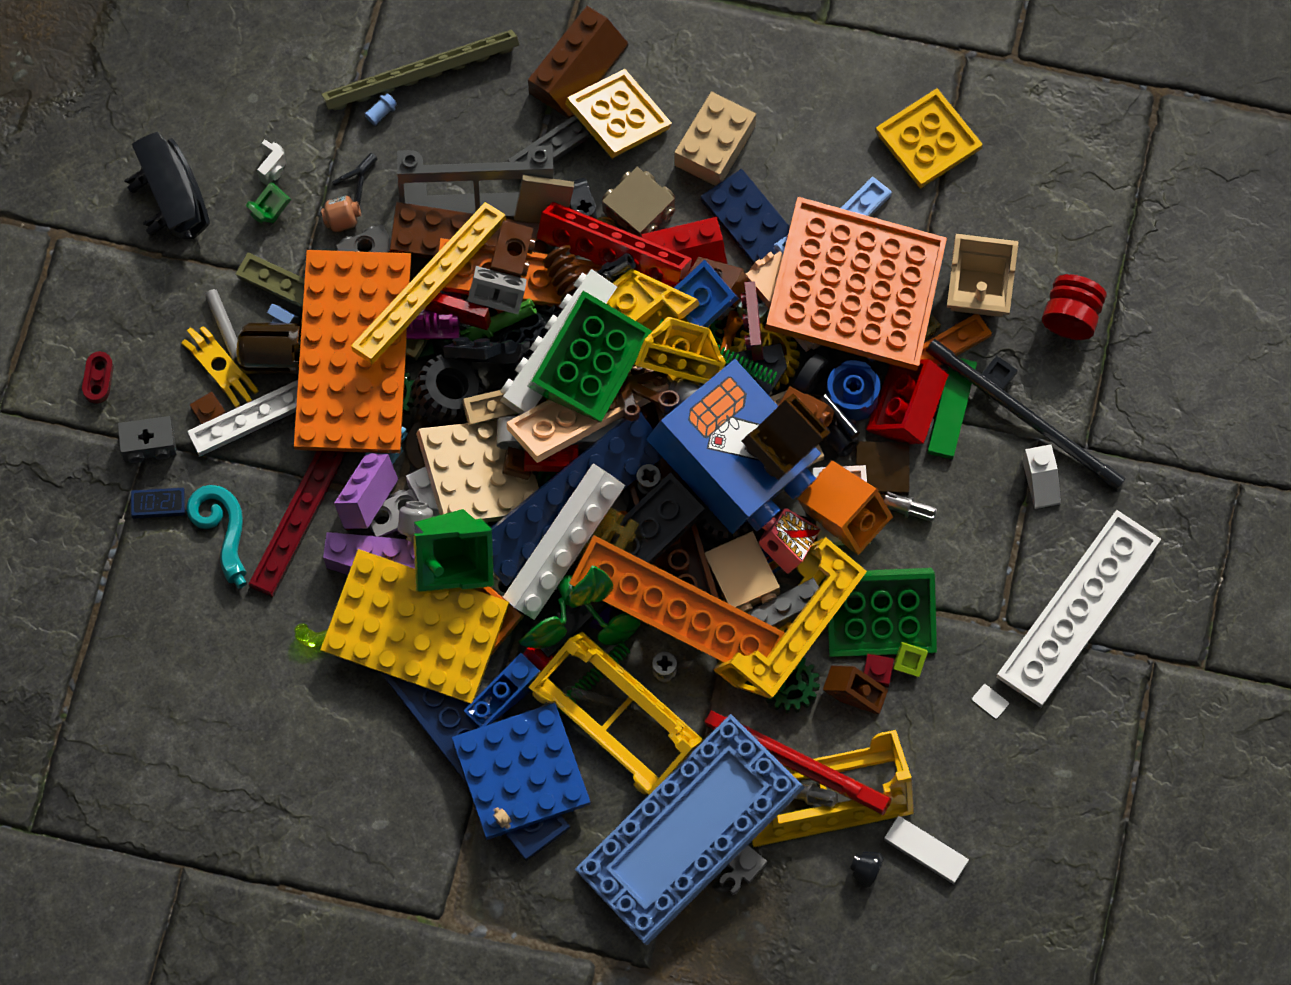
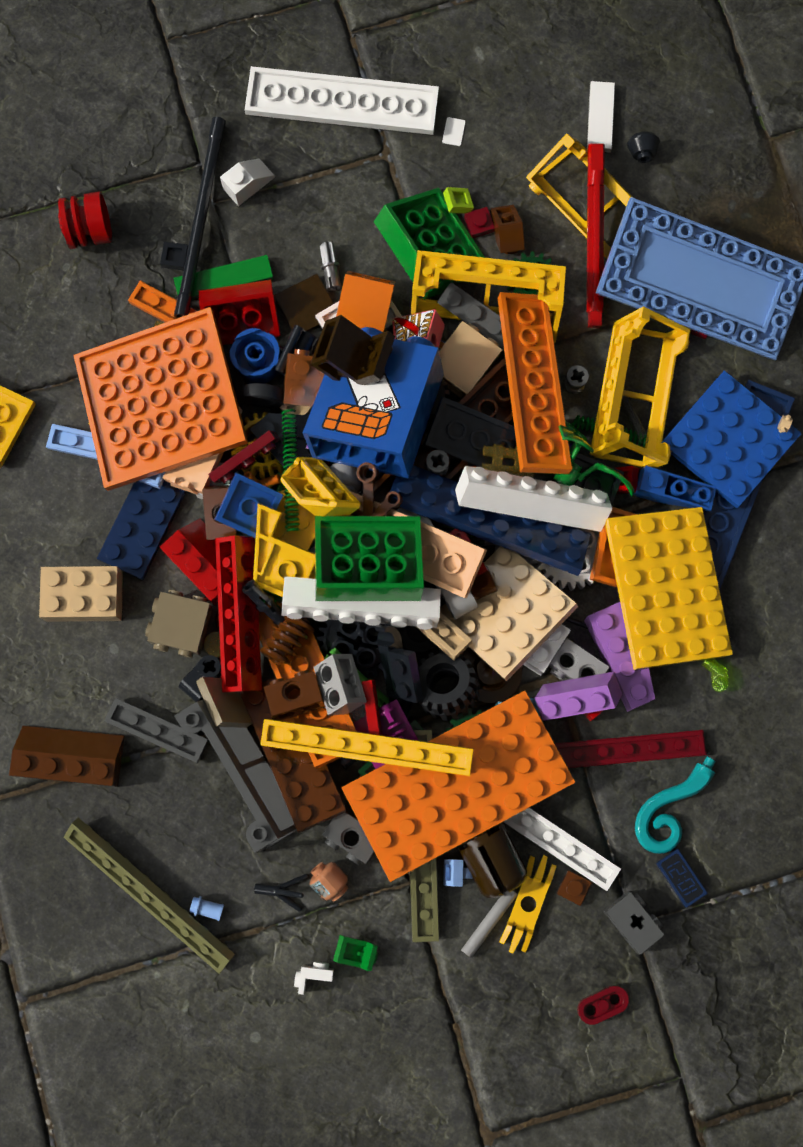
camera: 120 degrees left, 10 degrees up
black piece [124,132,210,239] -> none
light grey head [398,501,434,542] -> none
green piece [413,509,494,592] -> none
plate [565,69,672,158] -> none
flat silver axle [794,783,838,808] -> none
tan piece [947,234,1018,317] -> none

